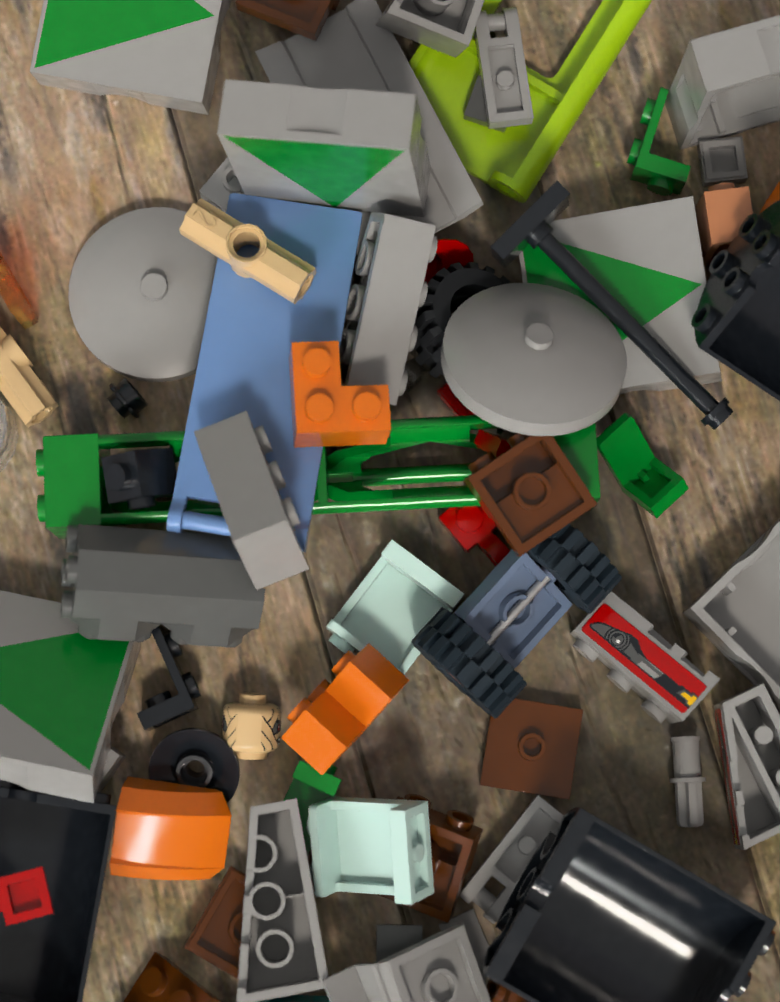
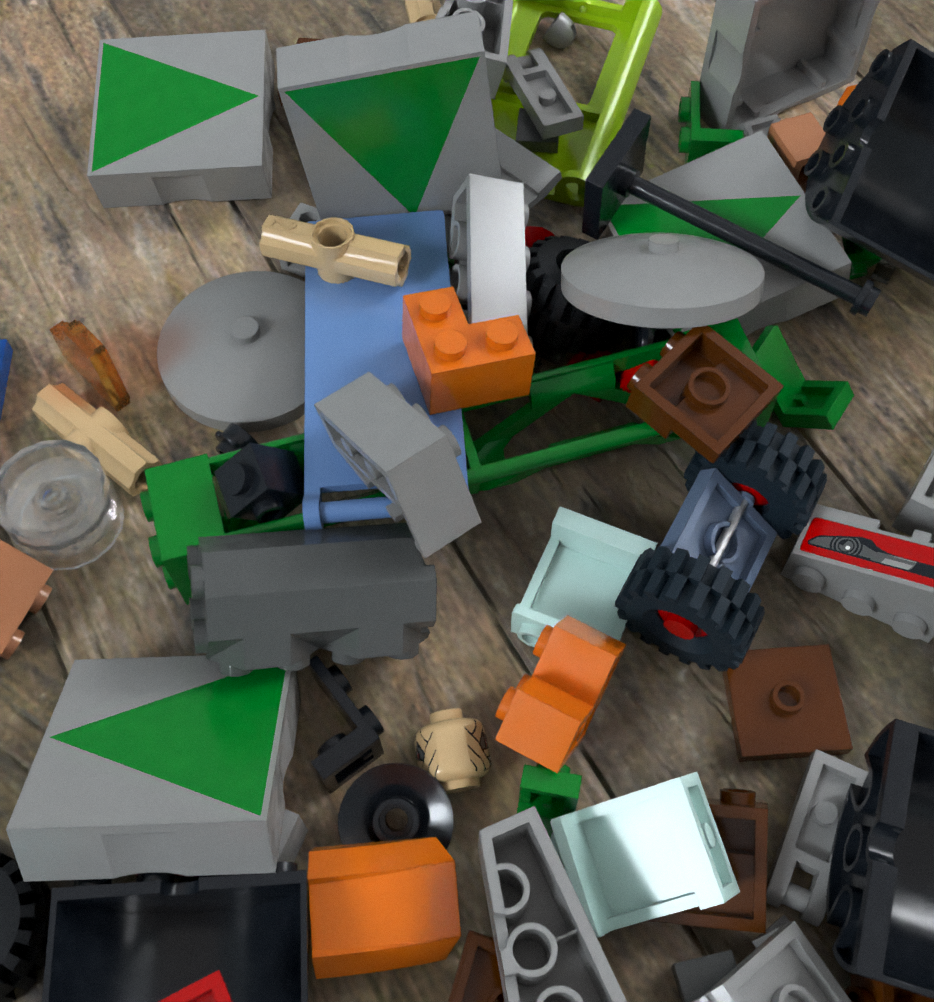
camera: 10 degrees left, 20 degrees down
red plate [438,506,510,567] -> none

